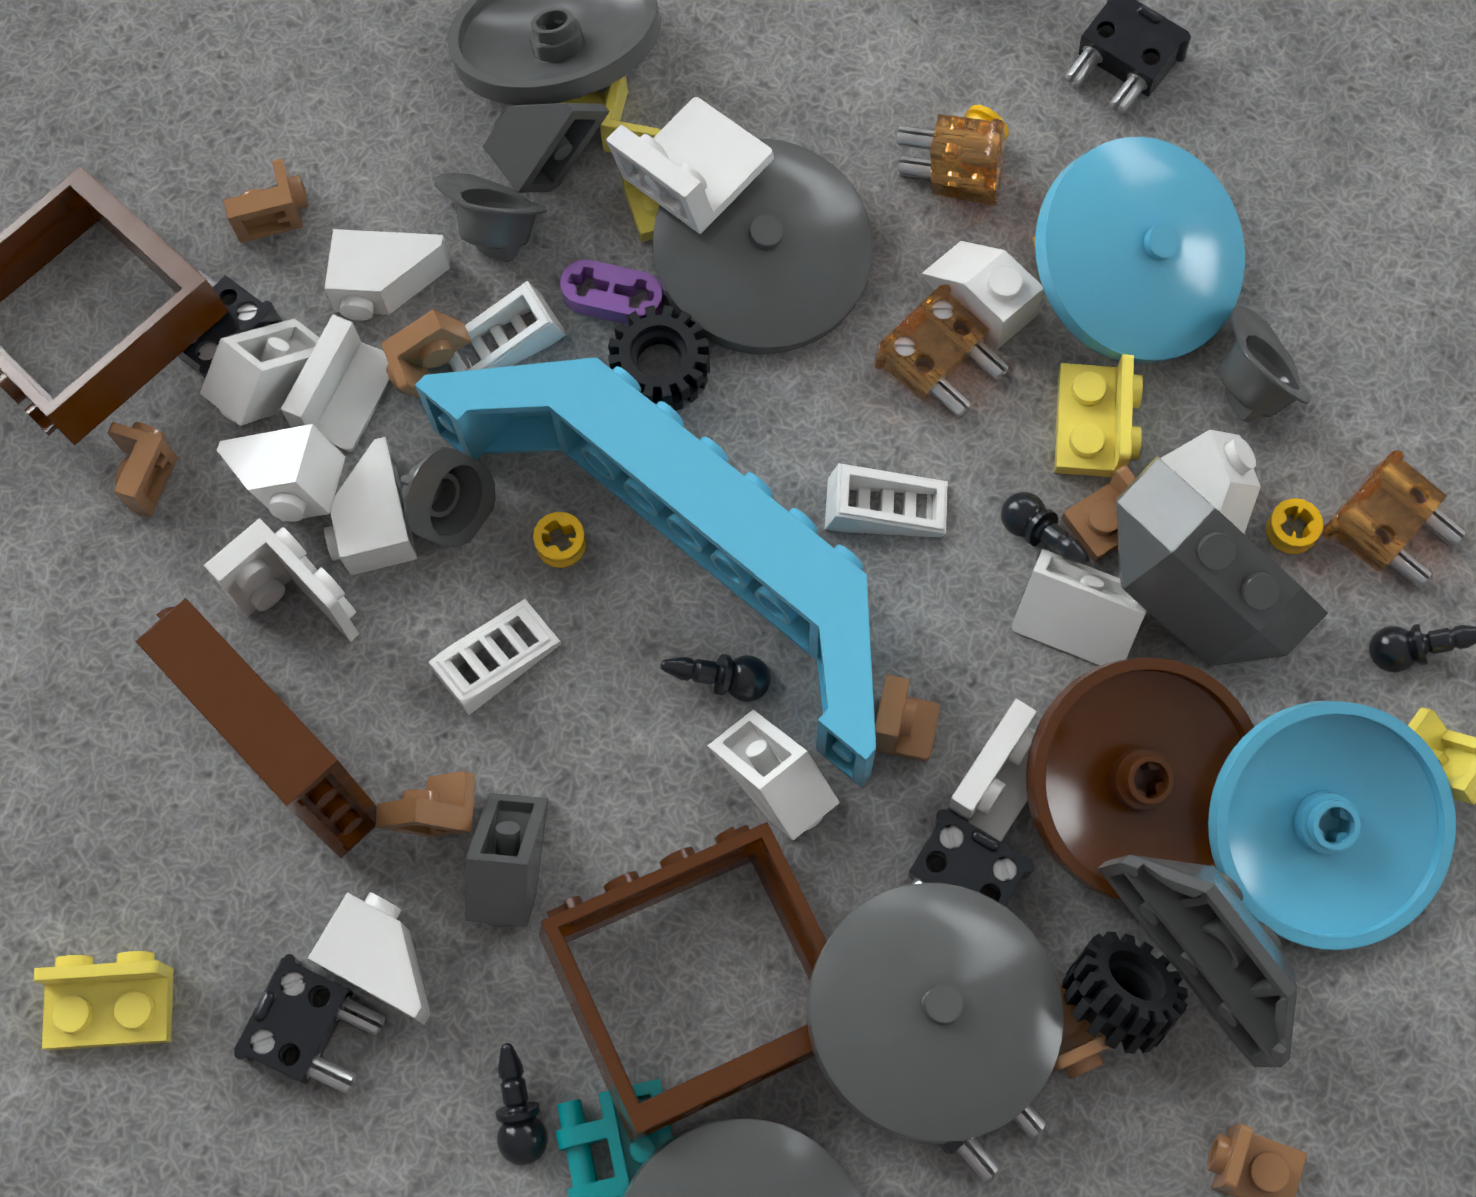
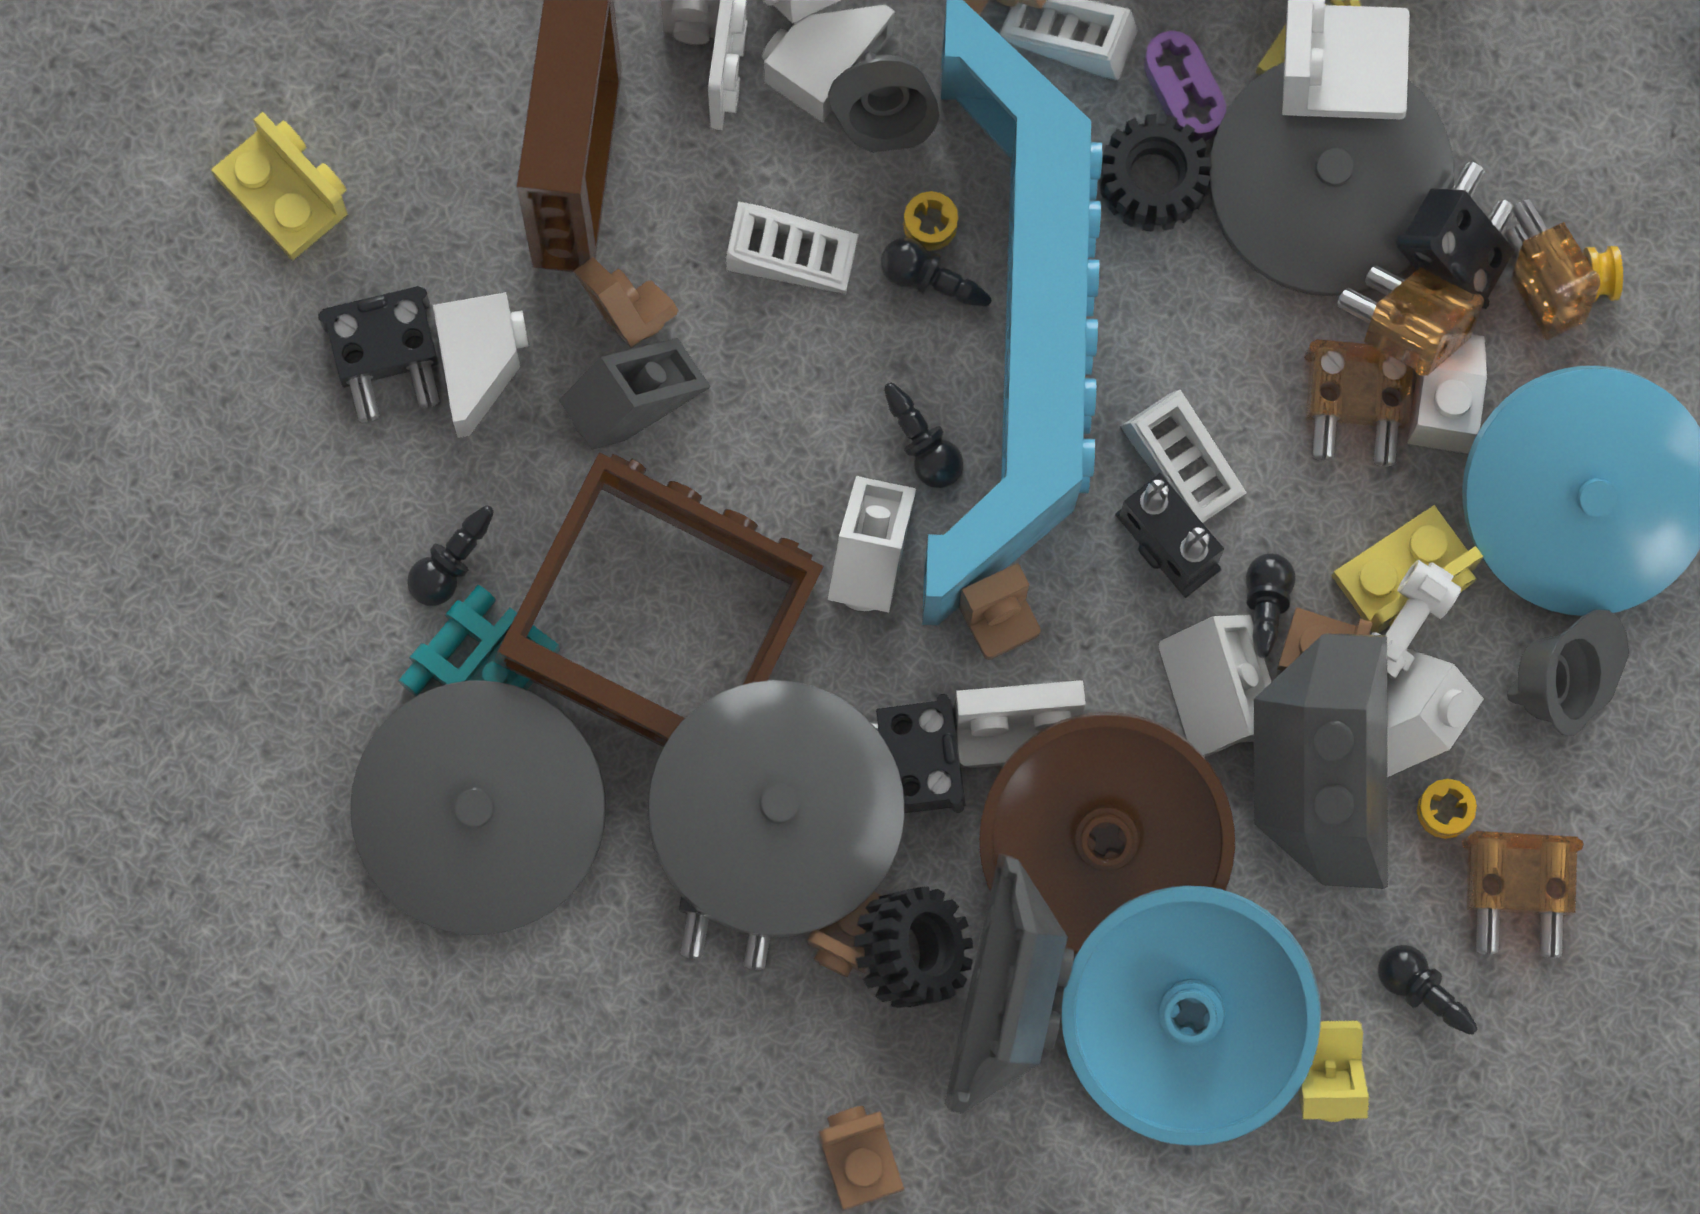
camera: 45 degrees right, 5 degrees up
none -> black bar [881,238,992,307]
none -> black piece [1115,473,1224,598]
none -> clear orange piece [1338,266,1485,376]
none -> white bar [1371,560,1461,679]
none -> black piece [1396,162,1515,309]

